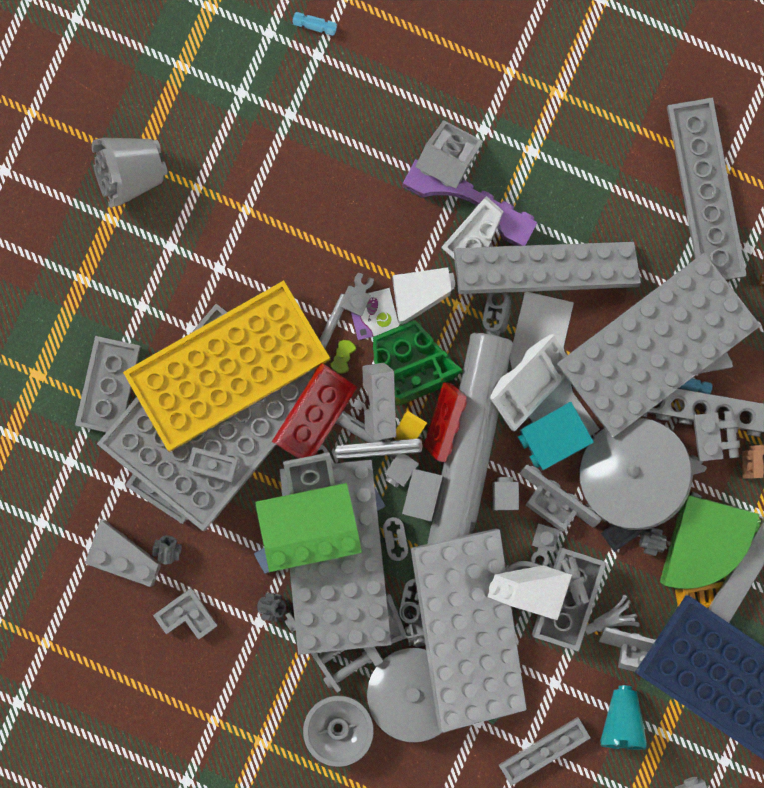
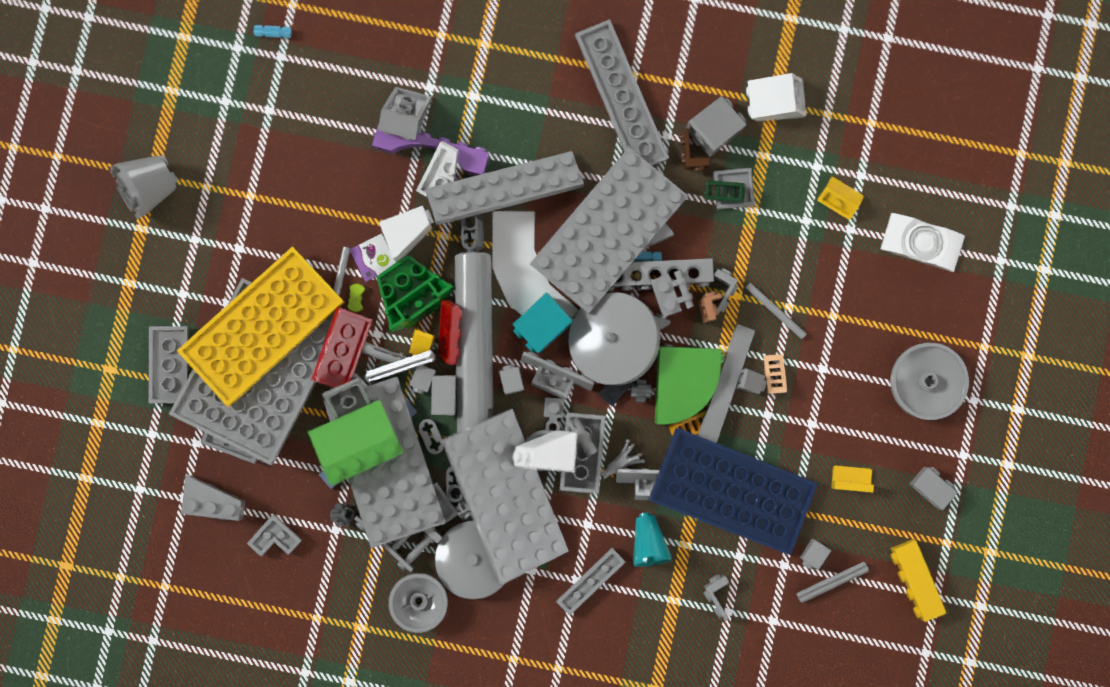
camera: 15 degrees left, 0 degrees up
dark grey gear [152,536,182,564] -> none
light grey plate [186,447,239,483] -> none
light grey plate [339,273,374,316] -> none
light grey arch [363,363,396,440] -> none
white slope [490,334,567,431] -> none

